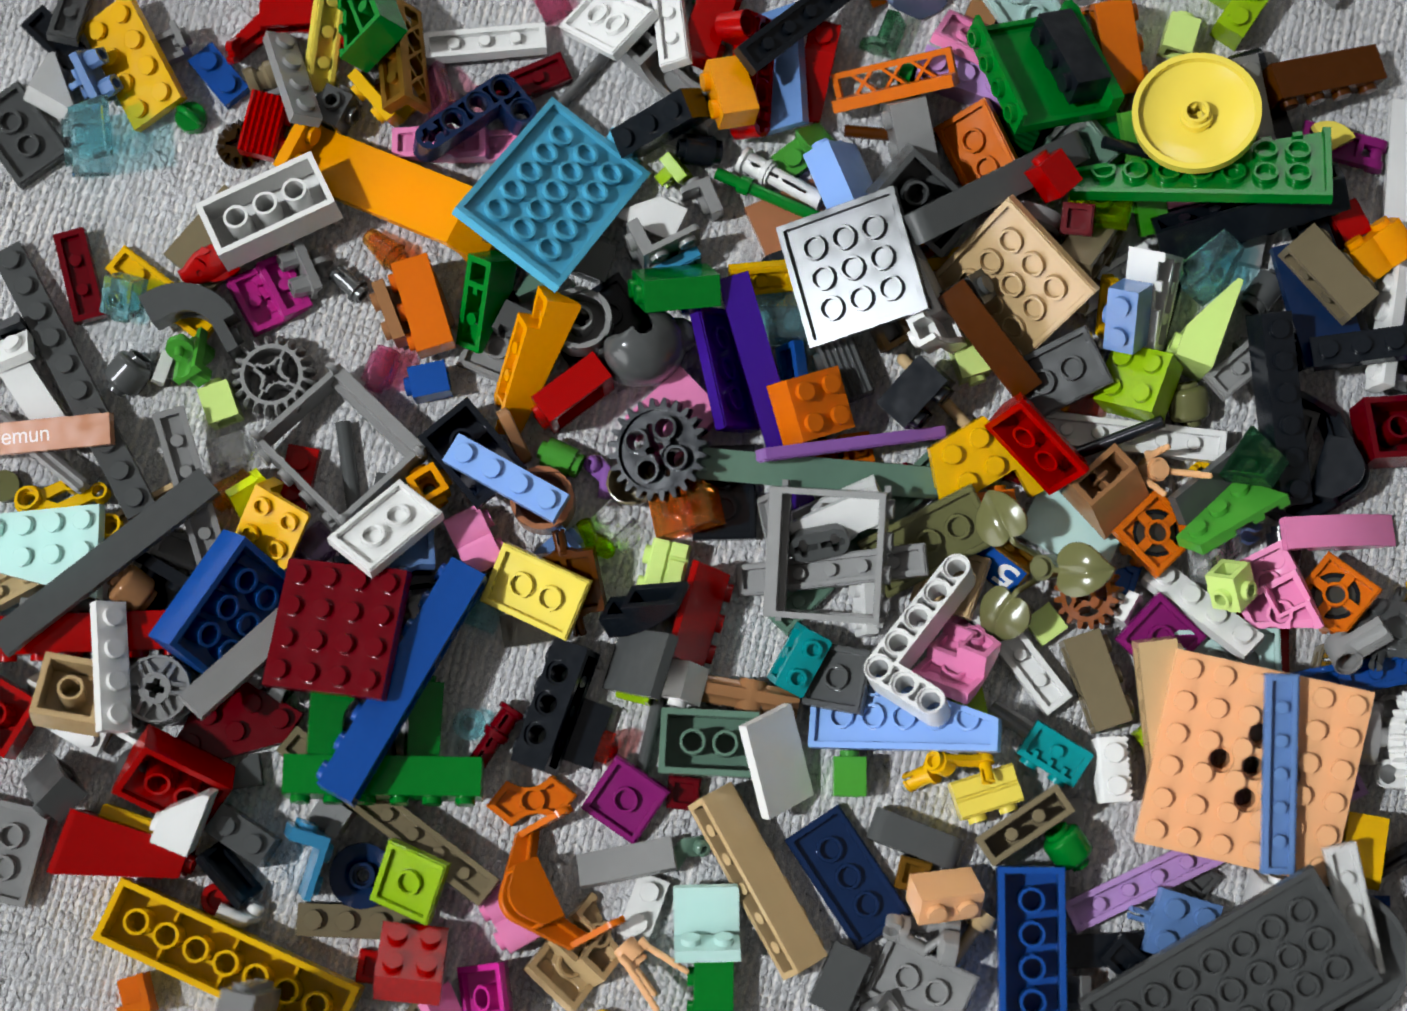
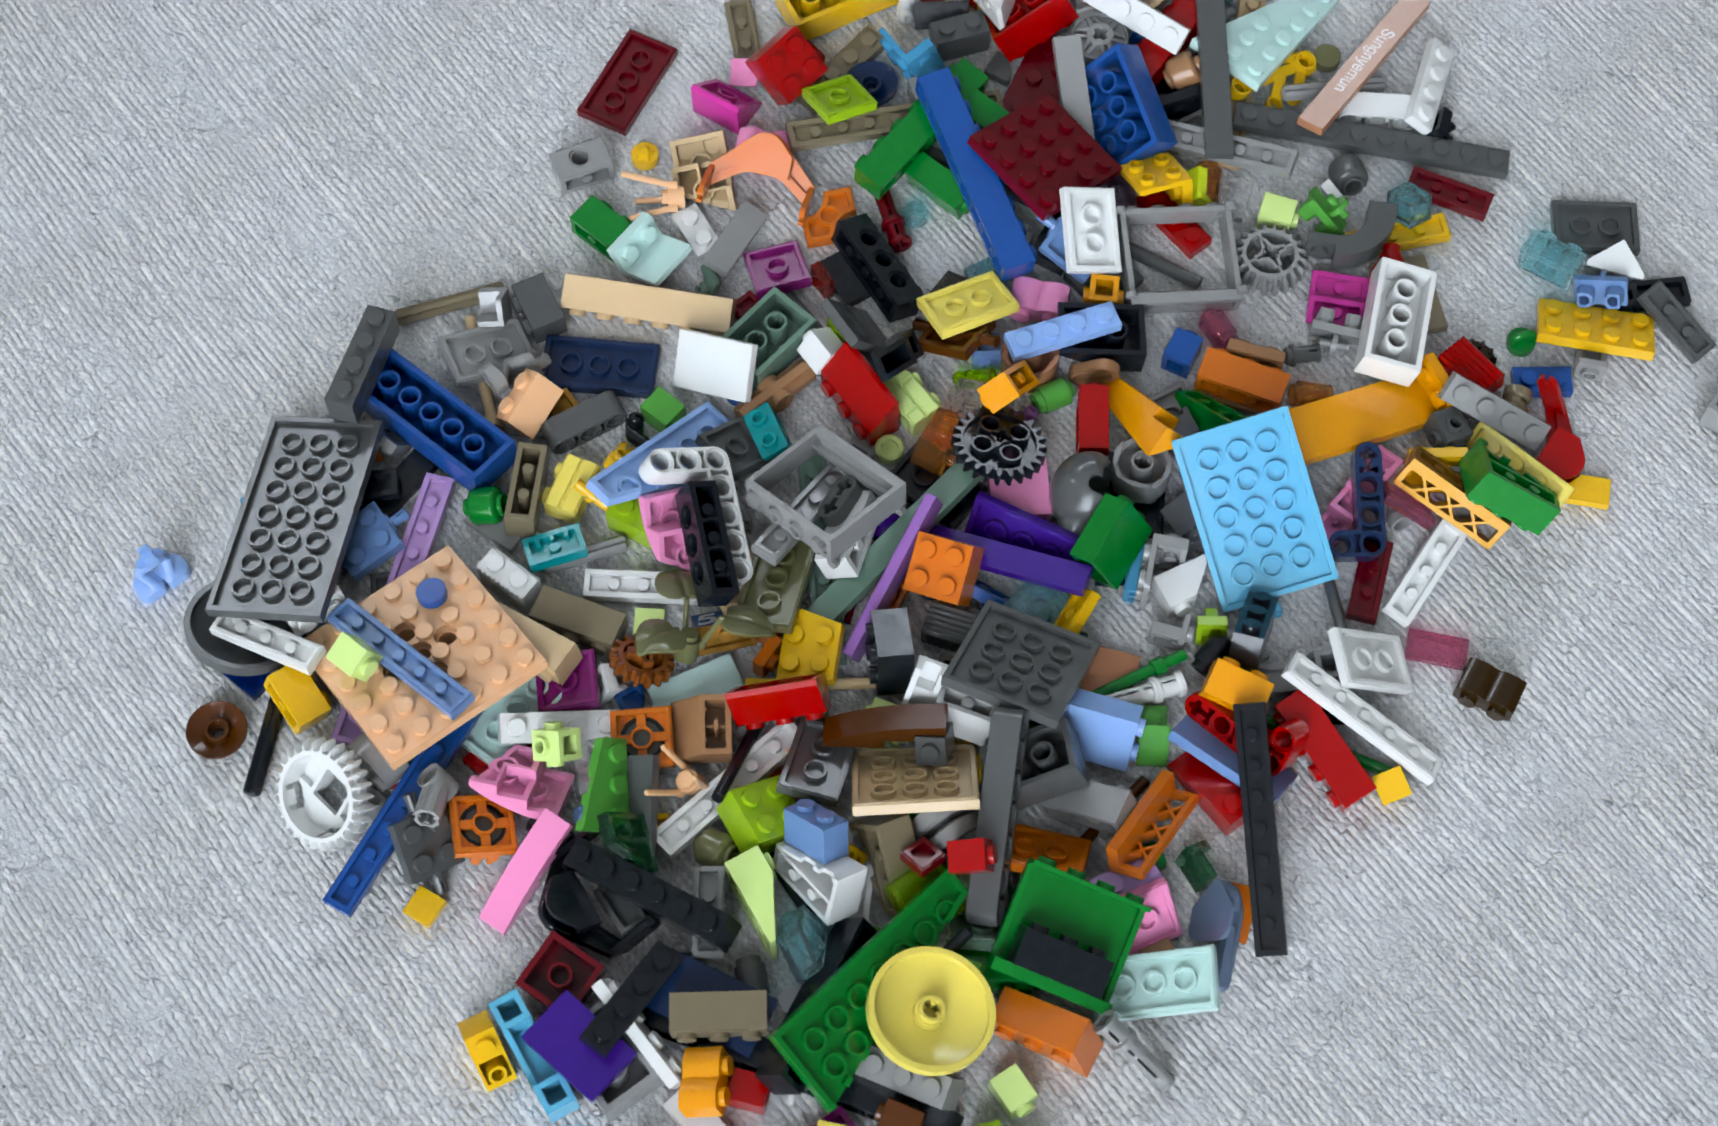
camera: 130 degrees right, 15 degrees down
none -> yellowish green brick [325,631,383,682]
none -> blue tile [416,578,448,609]
none -> black arm [625,412,650,448]
none -> black brick [675,480,740,607]
none -> yellowish green tile [875,434,904,465]
none -> light orange brick [977,359,1040,414]

